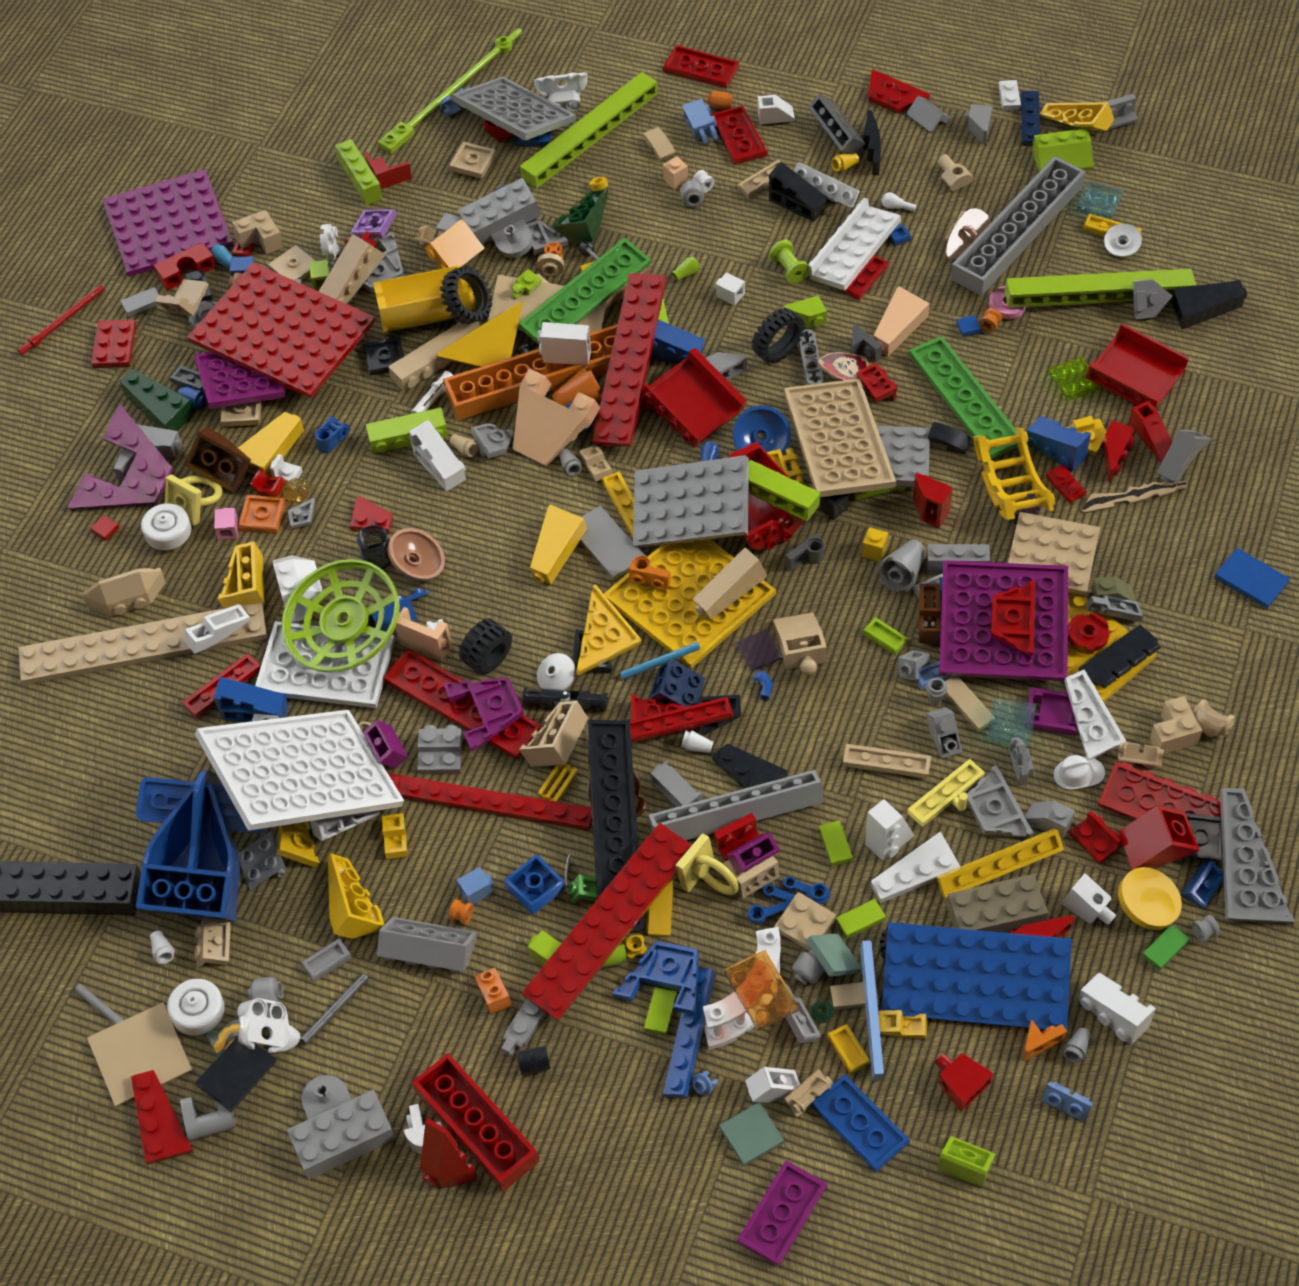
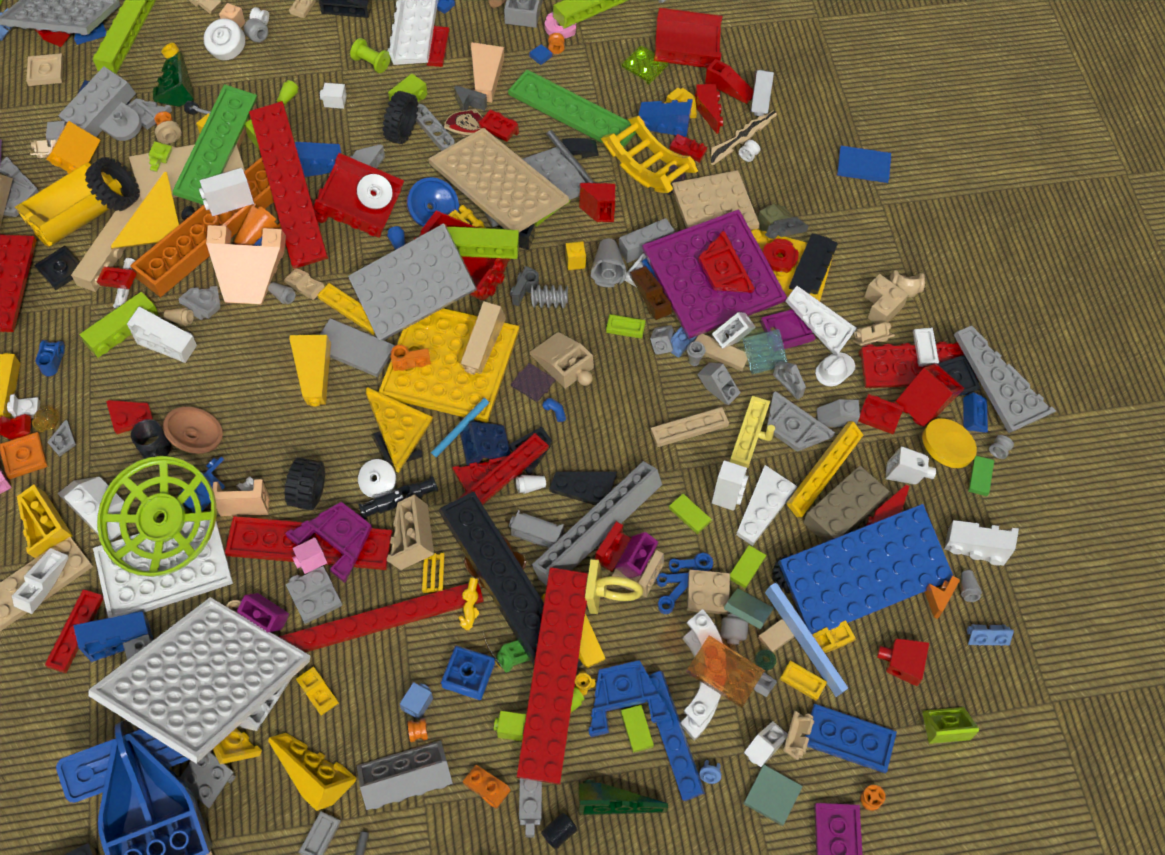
camera: 35 degrees left, 5 degrees up
none -> red plate [96,267,137,289]
none -> white wheel [204,19,245,60]
none -> bright pink brick [292,538,327,574]
none -> white dish [357,174,392,209]
none -> yellow animal [458,577,479,631]
none -> light grey piece [531,285,568,308]
none -> flat silver bar [547,130,595,183]
none -> dark green wedge [578,780,668,815]
none -> white torso [712,312,756,349]
none -> white wheel [739,140,760,162]
none -> orange wheel [860,785,886,811]
none -> white tile [913,328,939,366]

